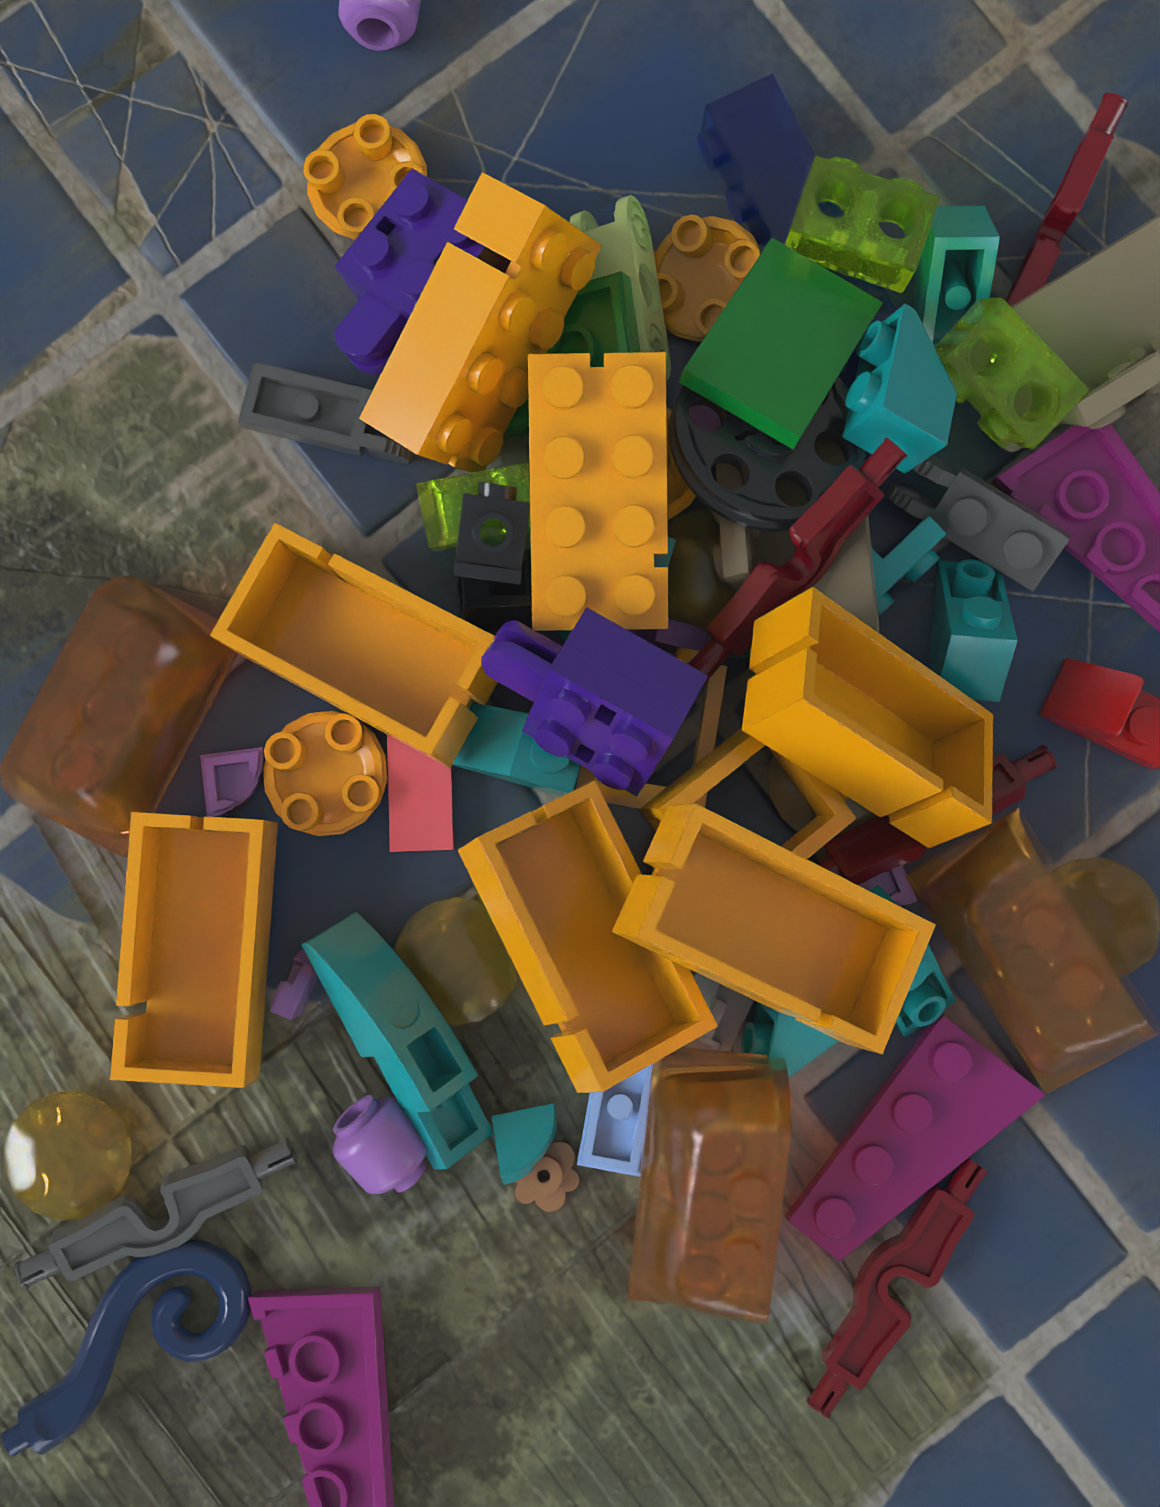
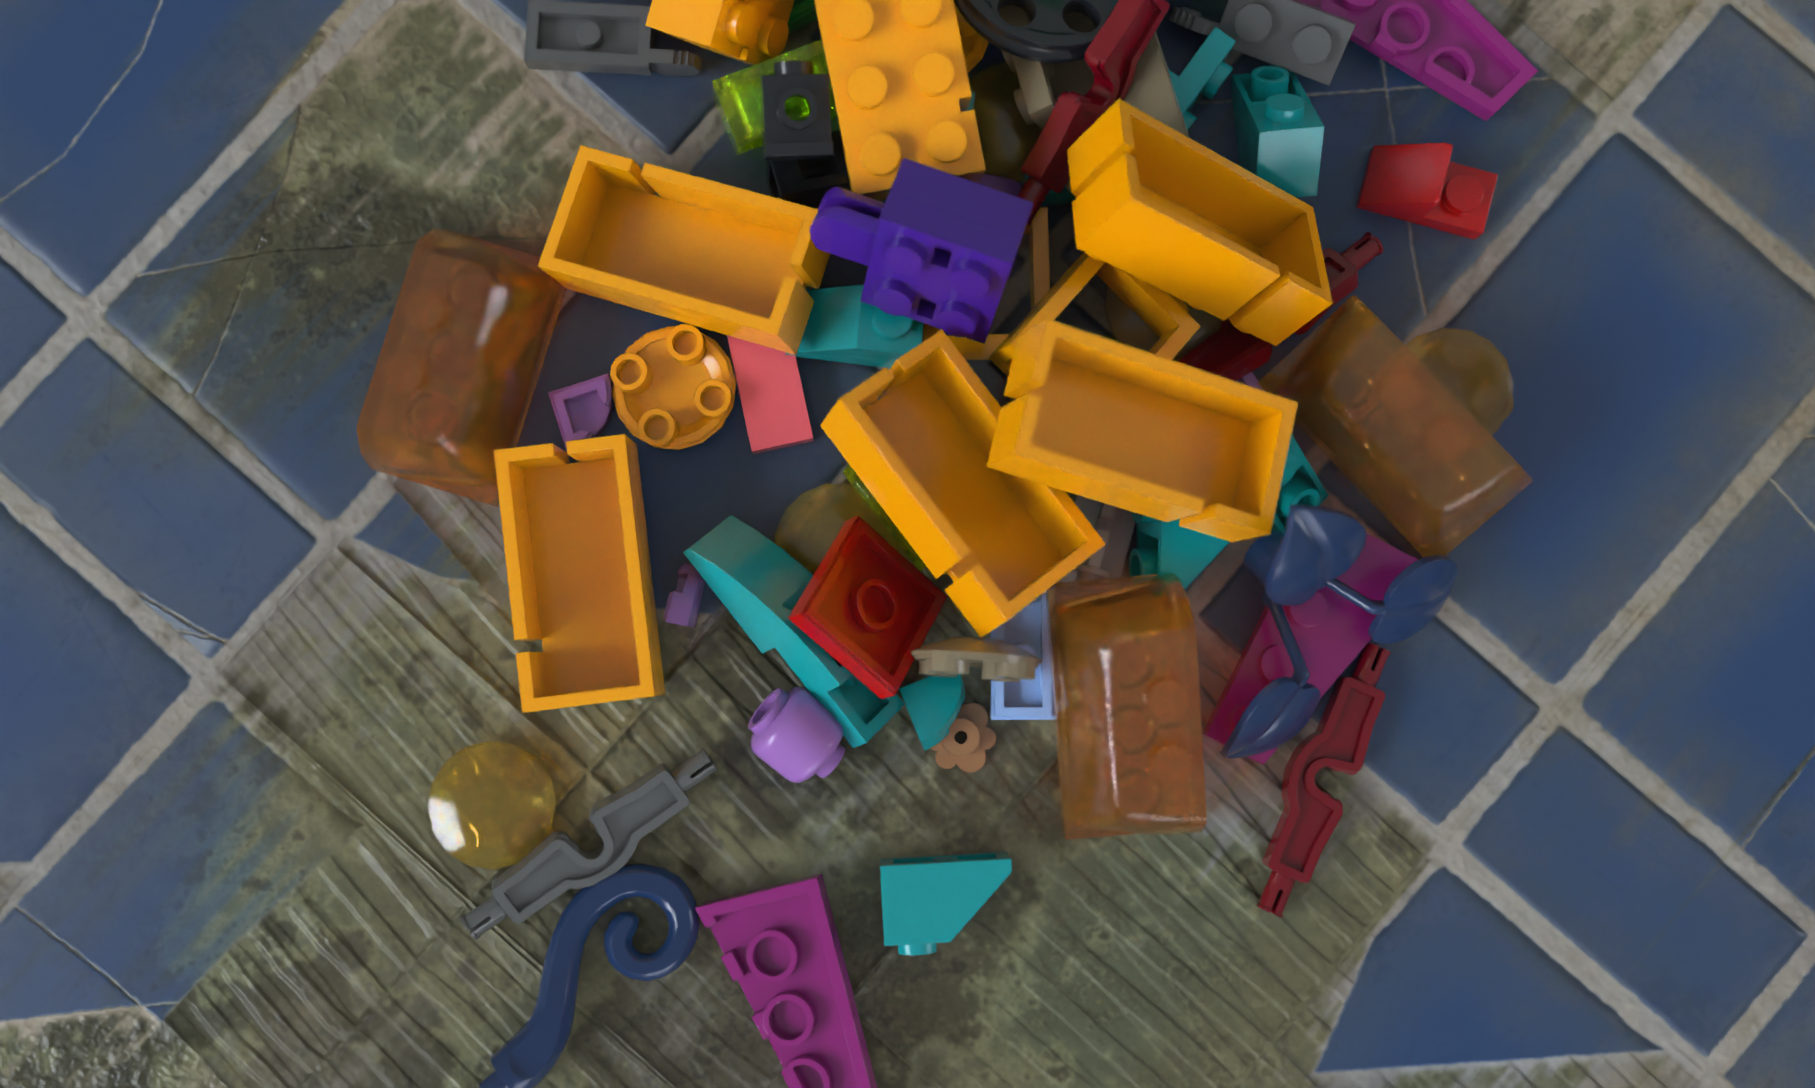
camera: 15 degrees left, 0 degrees up
none -> red tile [788,515,947,699]
none -> teal slope [880,851,1012,955]
none -> dark tan dish [911,637,1042,682]
none -> dark blue plant [1219,504,1458,758]

